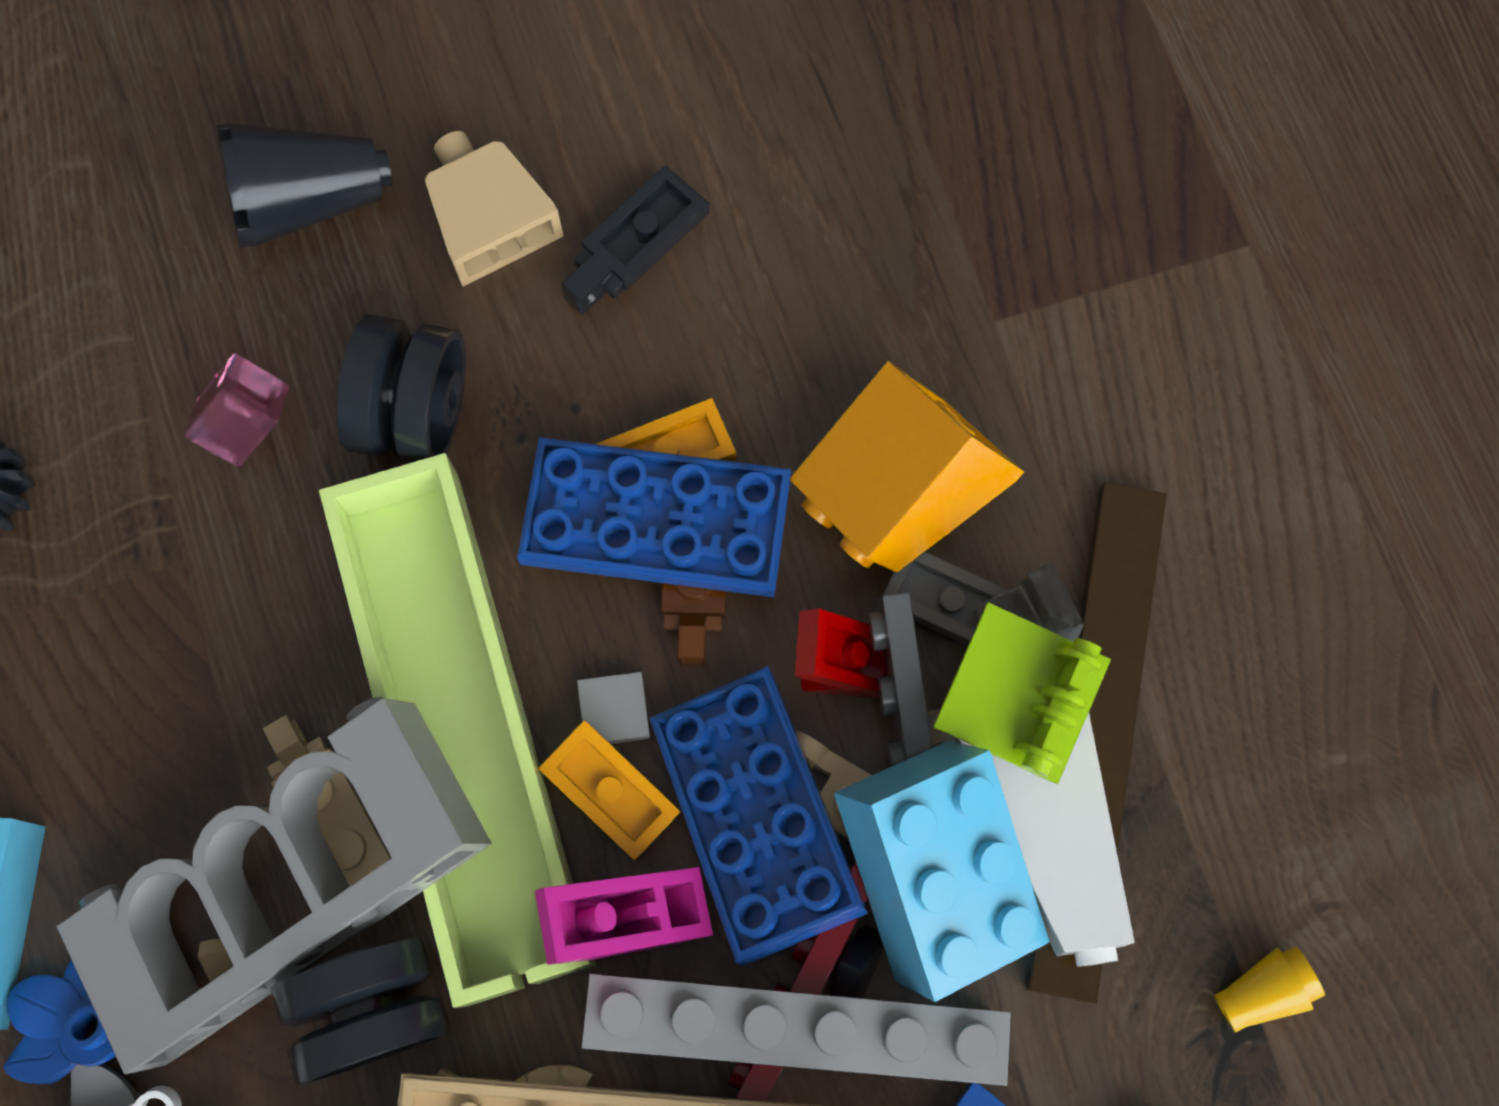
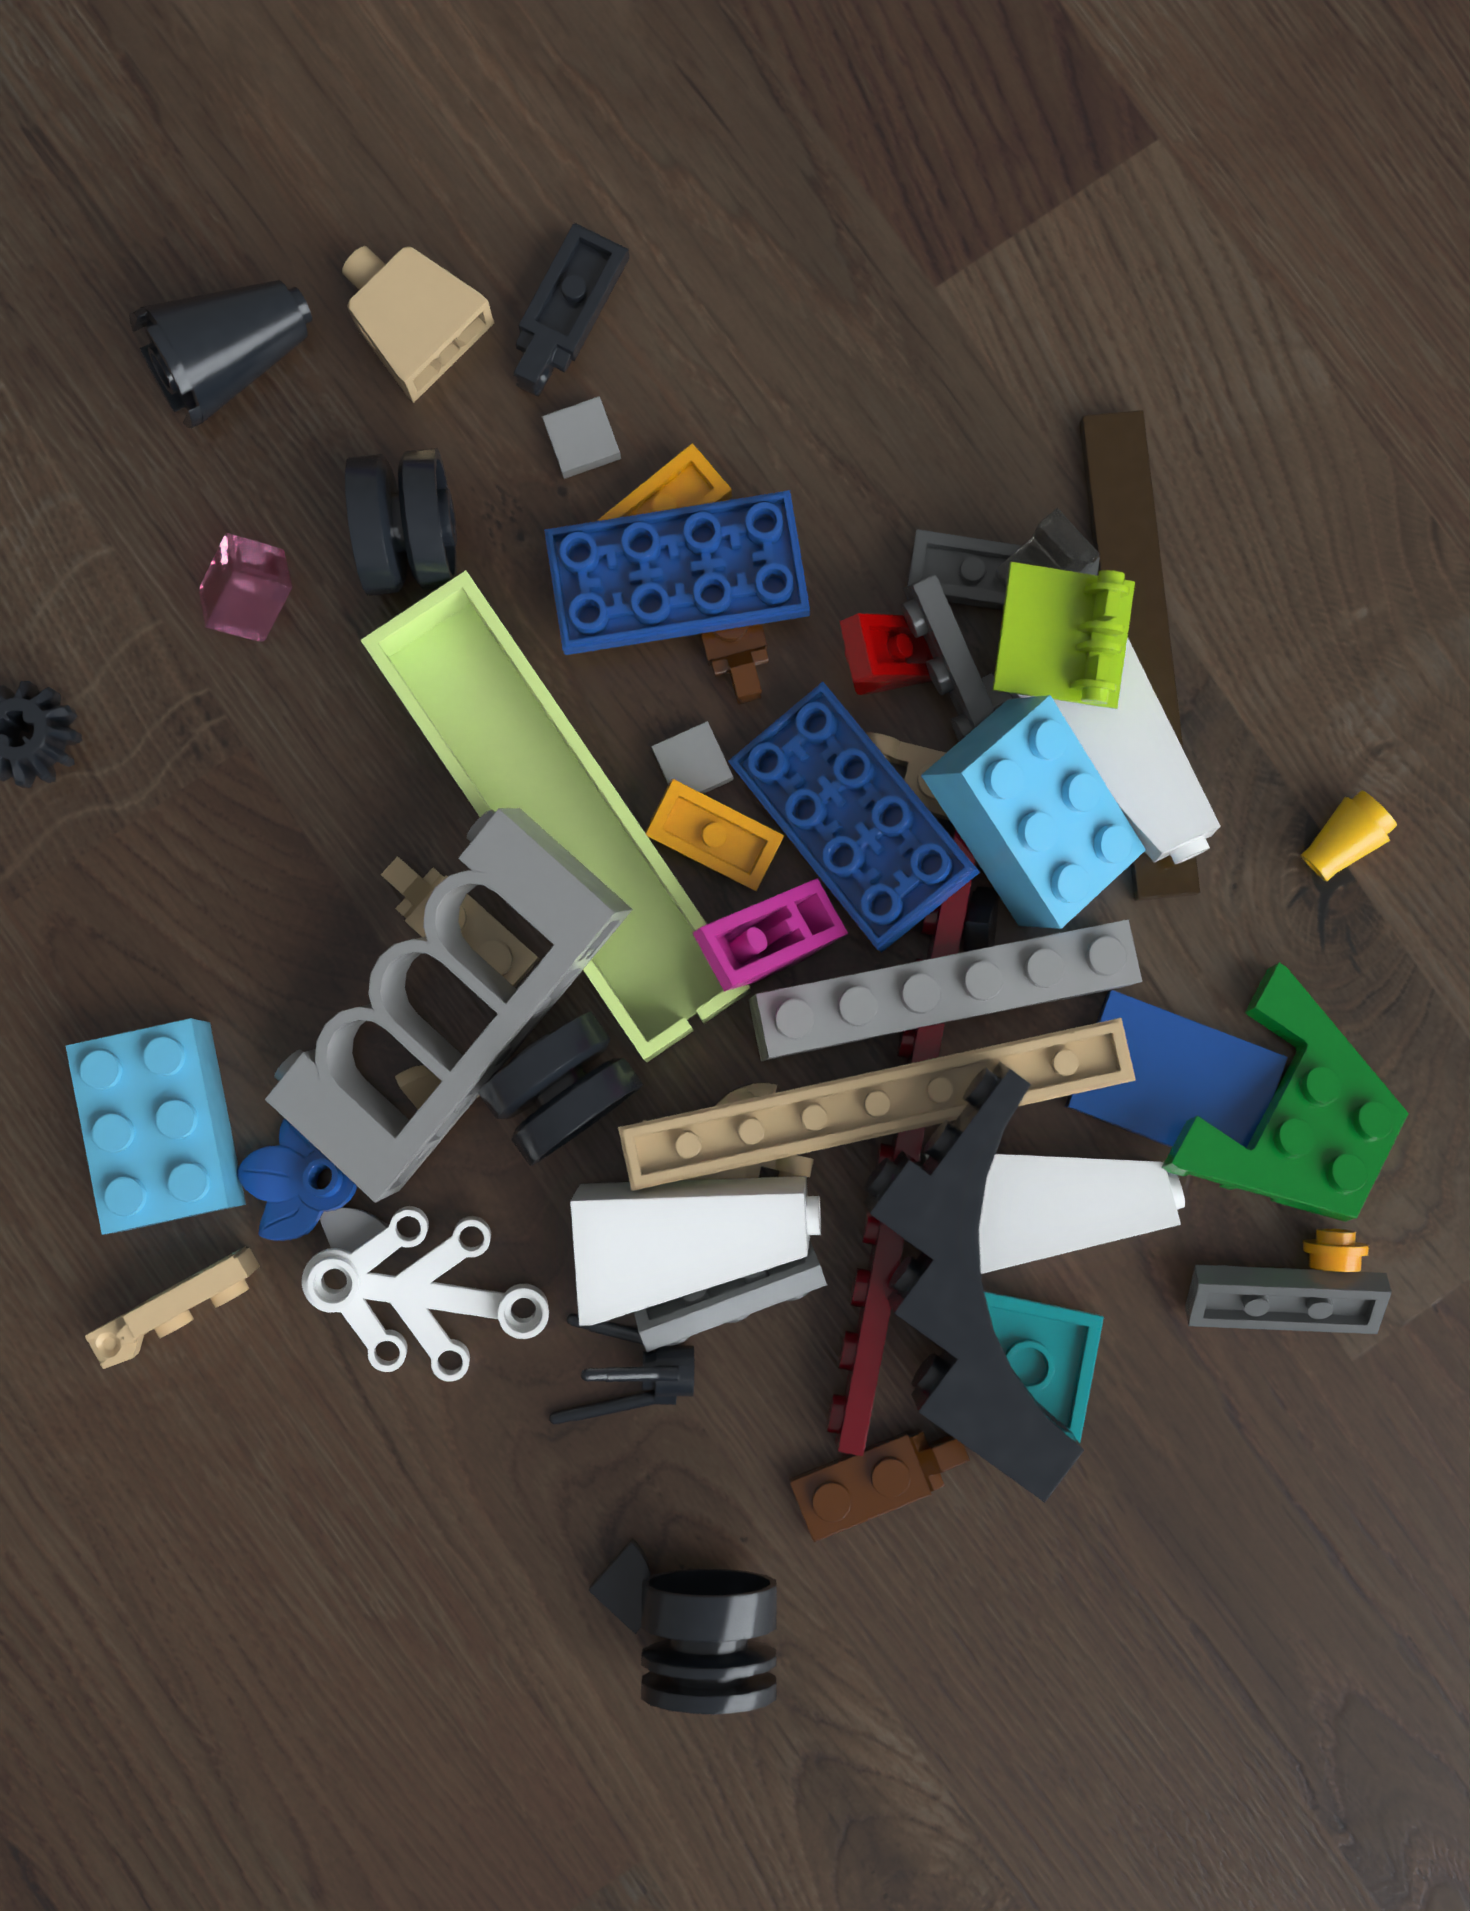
camera: 15 degrees left, 10 degrees up
light orange slope [790,361,1024,573] -> none
none -> light grey tile [542,396,621,479]

